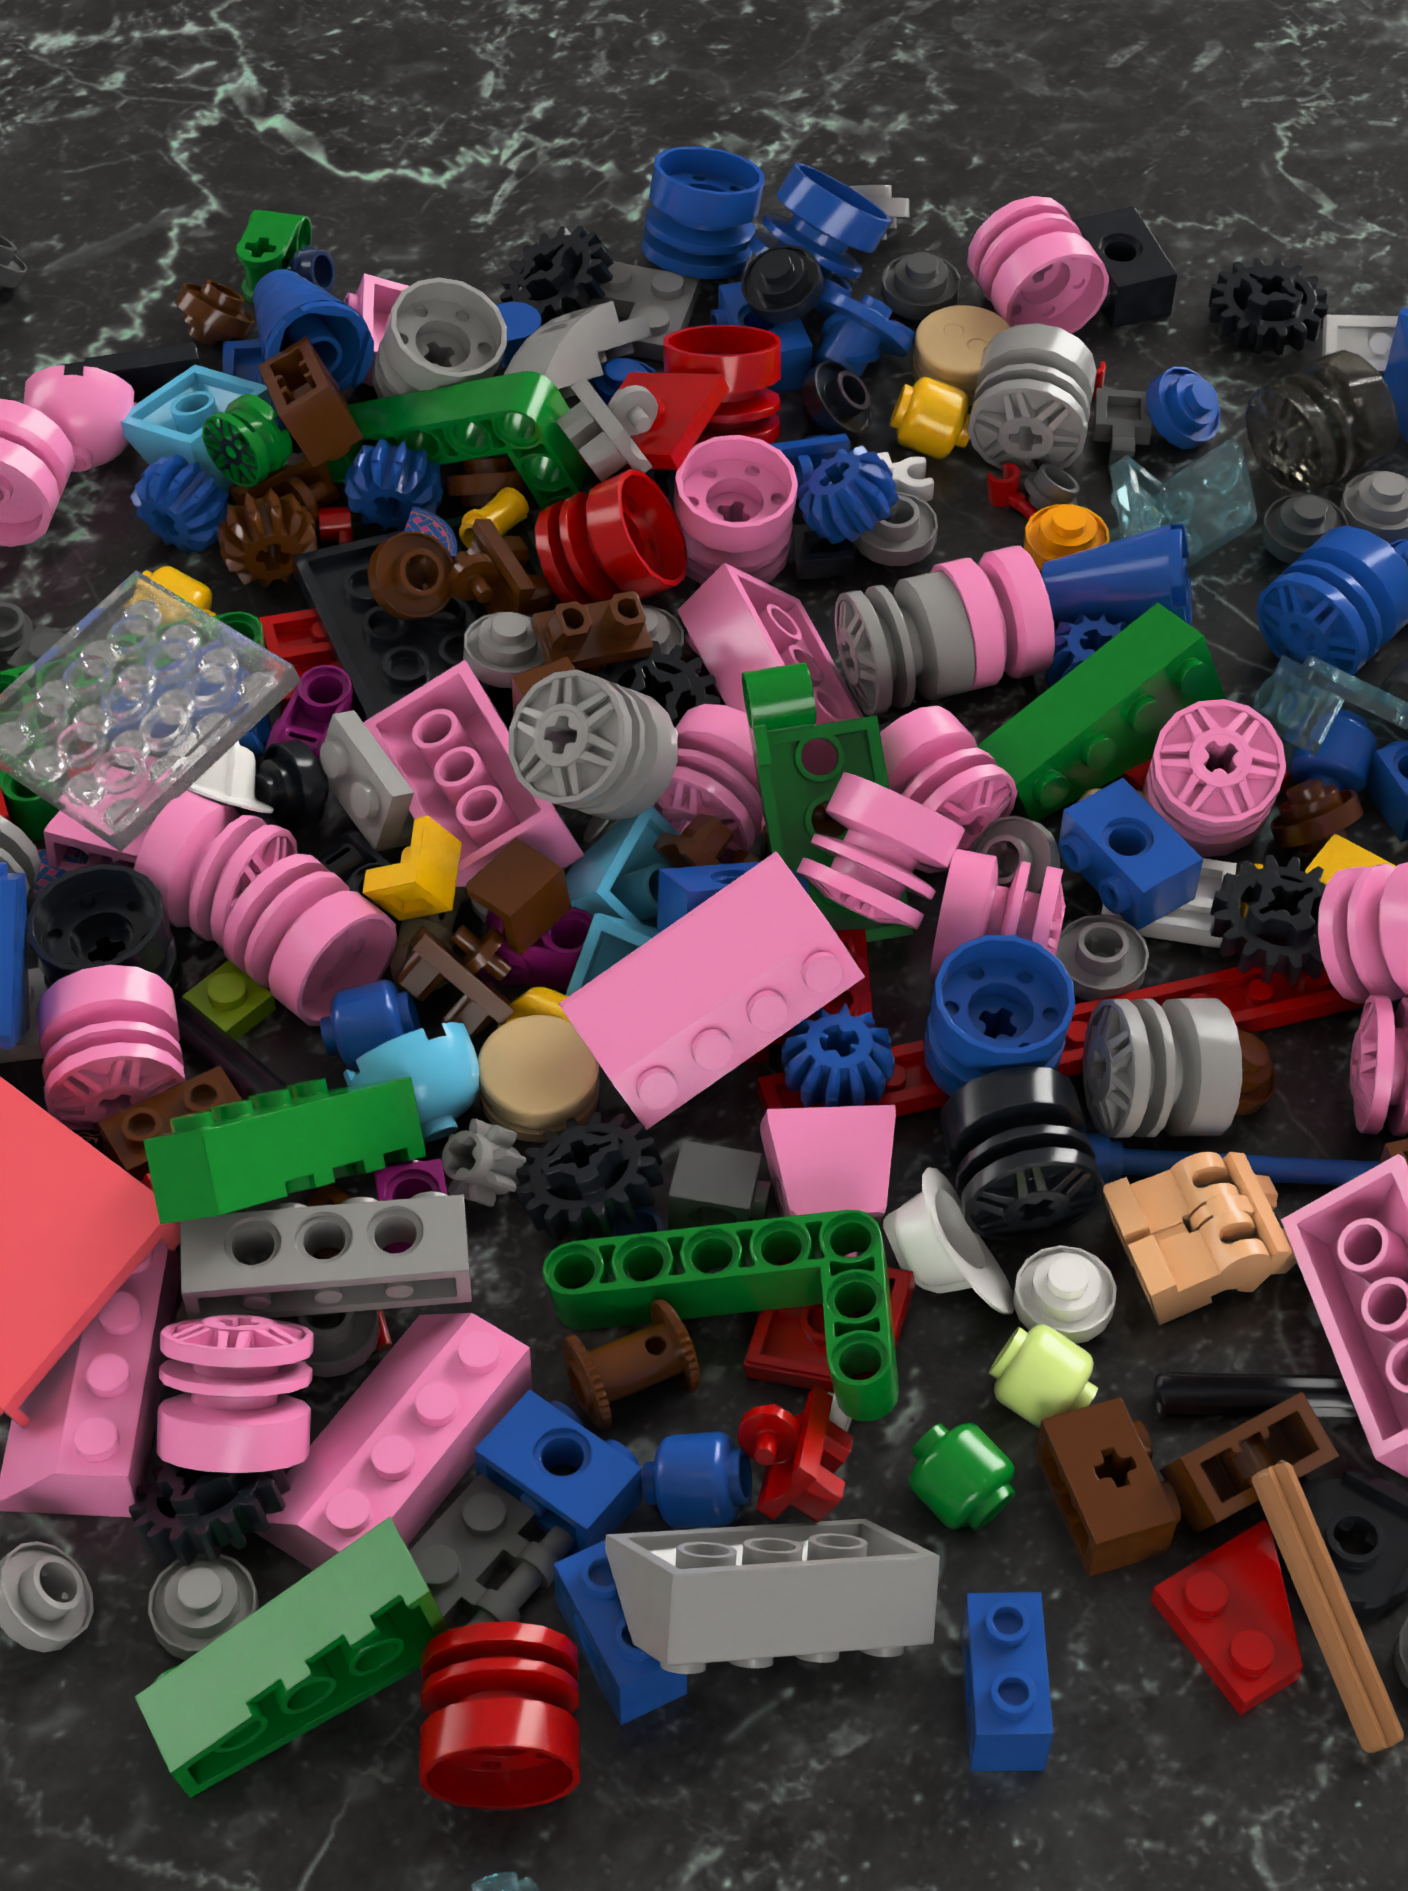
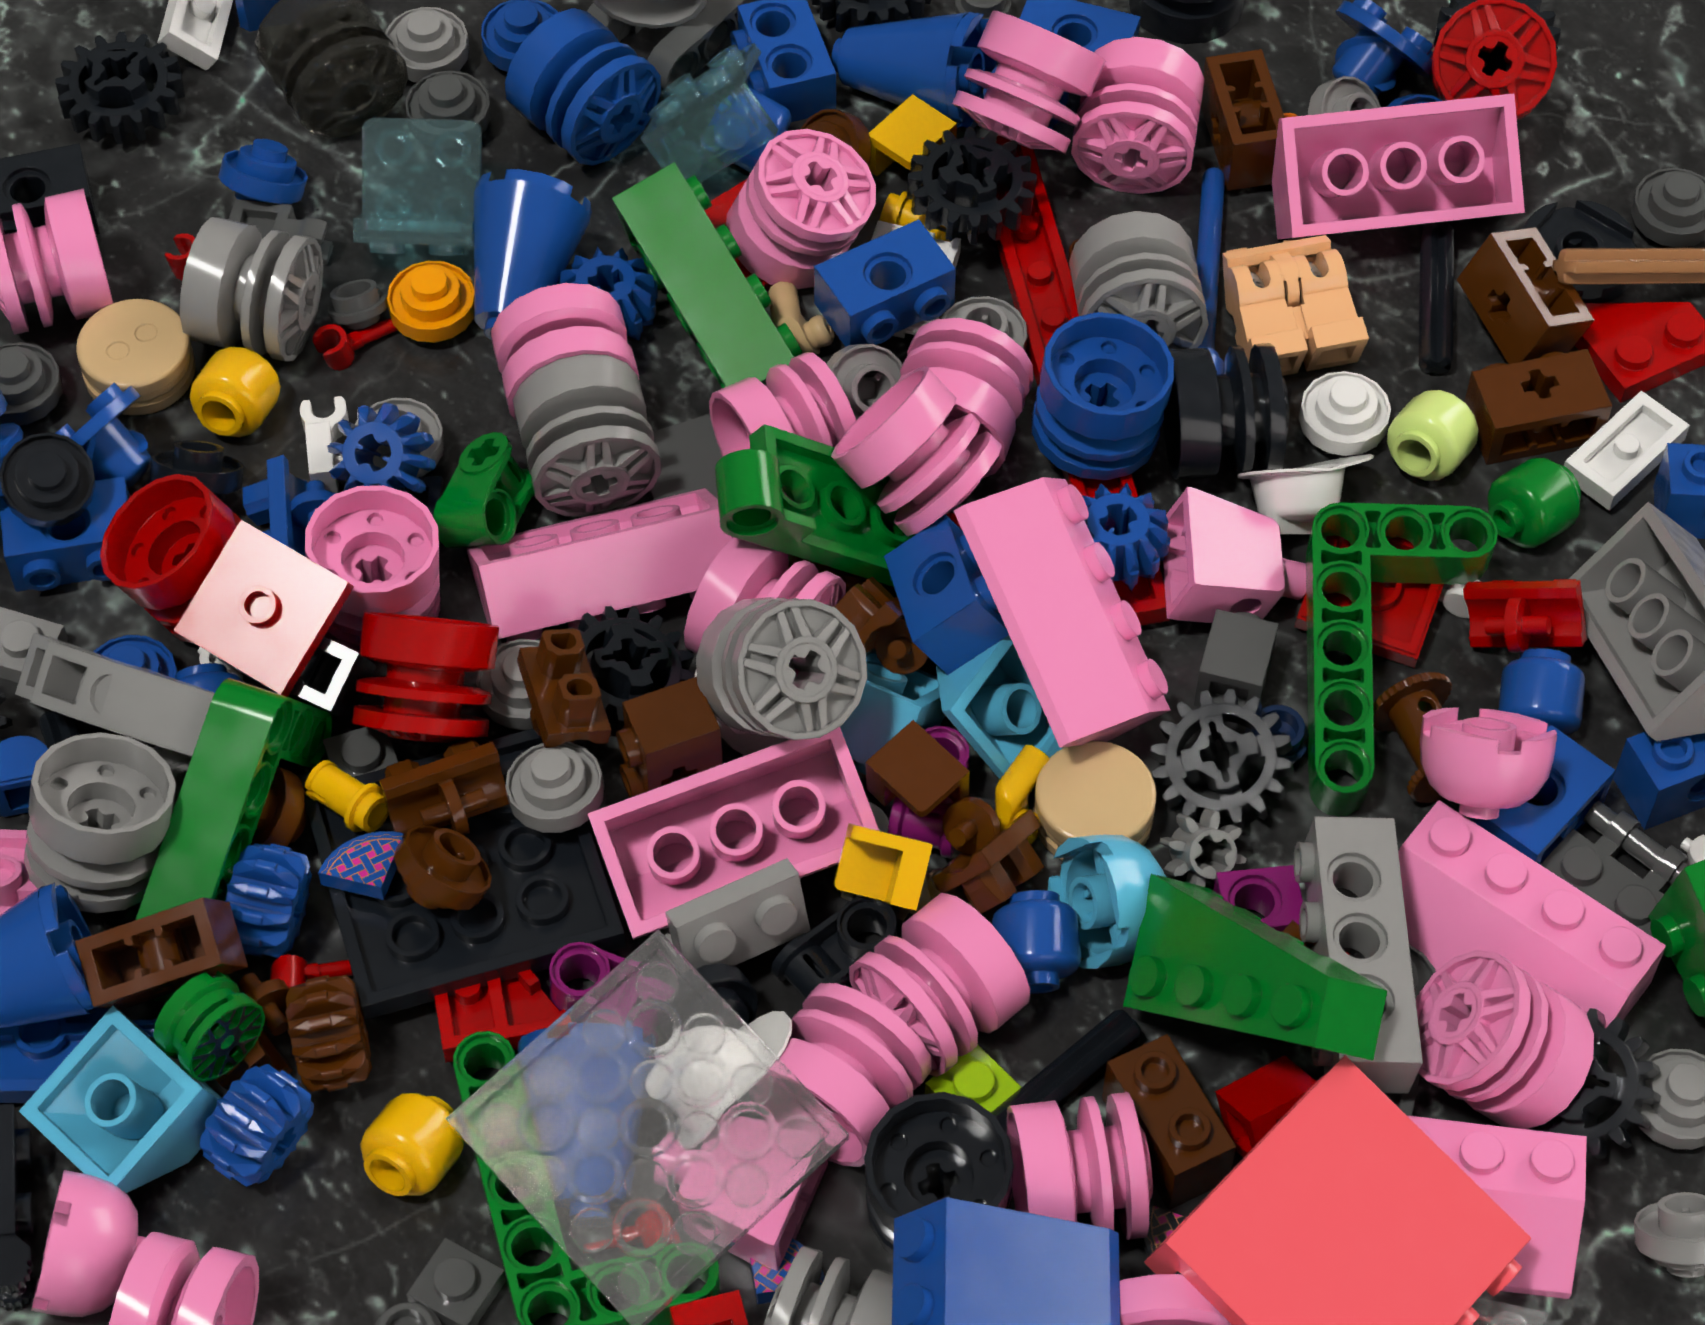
camera: 85 degrees left, 5 degrees up
light grey hips [556,377,658,482] -> none
none -> green piece [433,432,534,549]
none -> bright pink cylinder [1420,707,1557,820]
none -> white plate [1564,391,1690,511]

